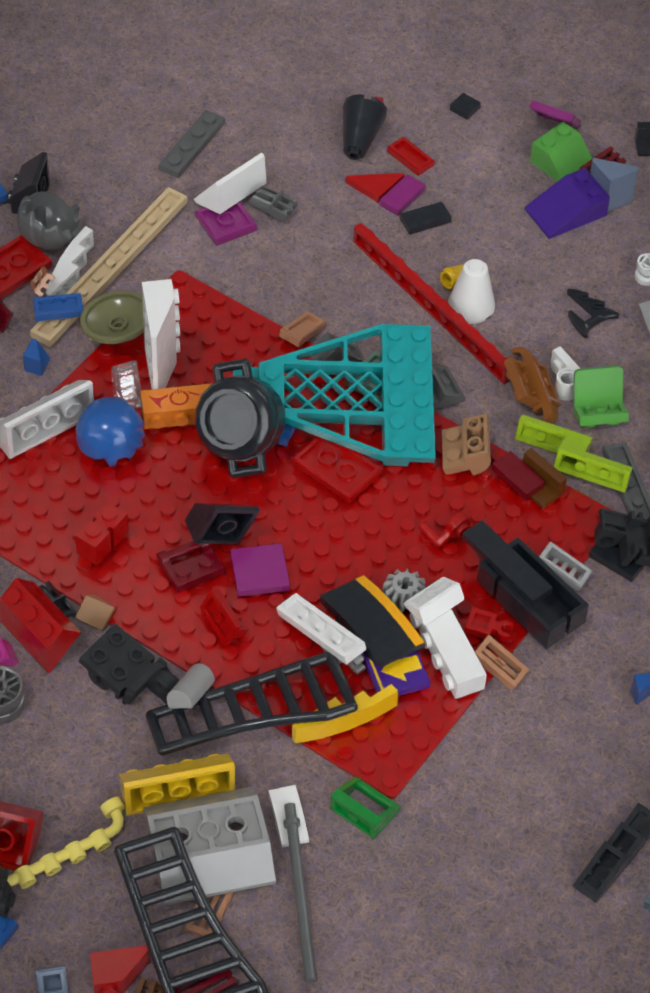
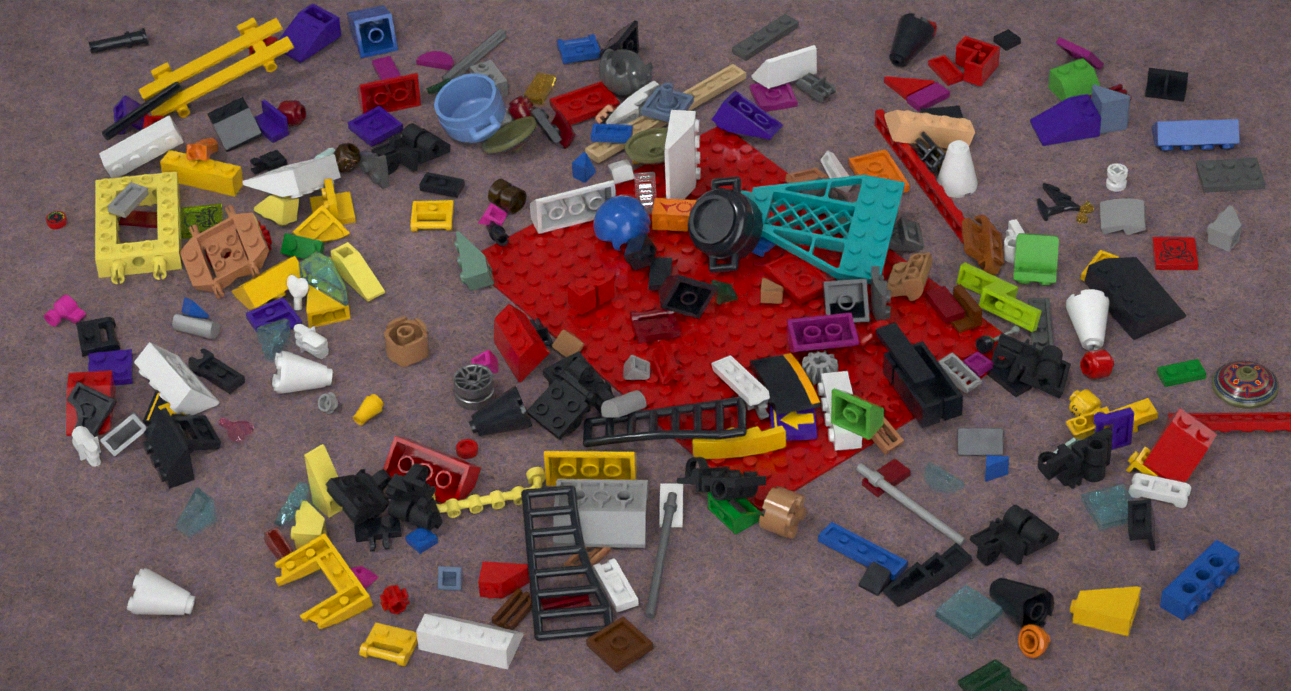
camera: 20 degrees right, 10 degrees down
magenta tile [231,544,290,597] -> none
white slope [404,577,464,625] -> none
none -> red tile [456,439,478,459]
none -> black cone [469,386,532,436]
none -> black plate [527,356,597,440]
none -> white plate [592,558,639,612]
none -> white slope [608,159,634,184]
none -> light grey slope [623,355,650,380]
none -> black brick [624,234,657,271]
none -> sand blue plate [641,83,694,123]
none -> black tile [648,257,673,291]
none -> black plate [677,457,766,500]
none -> slope [711,280,738,304]
none -> dark purple slope [712,90,783,140]
none -> medium nougat brick [759,486,807,539]
none -> medium nougat slope [761,278,784,304]
none -> magenta slope [787,313,859,353]
none -> blue plate [818,522,908,581]
none -> white piece [820,151,853,193]
none -> slope [822,279,870,323]
none -> bright green slope [831,388,884,440]
none -> orange plate [849,149,910,193]
none -> light grey bar [856,463,966,546]
none -> black slope [858,562,891,596]
none -> dark red tile [862,459,911,497]
none -> dark grey slope [870,266,891,321]
none -> light nougat slope [884,110,975,149]
none -> black arm [910,132,946,172]
none -> clear light blue tile [924,462,965,493]
none -> red brick [955,36,1000,87]
none -> panel [957,428,1003,455]
none -> magenta tile [962,351,993,377]
none -> black hinge [975,326,1020,354]
none -> clear yellow piece [1076,201,1094,224]

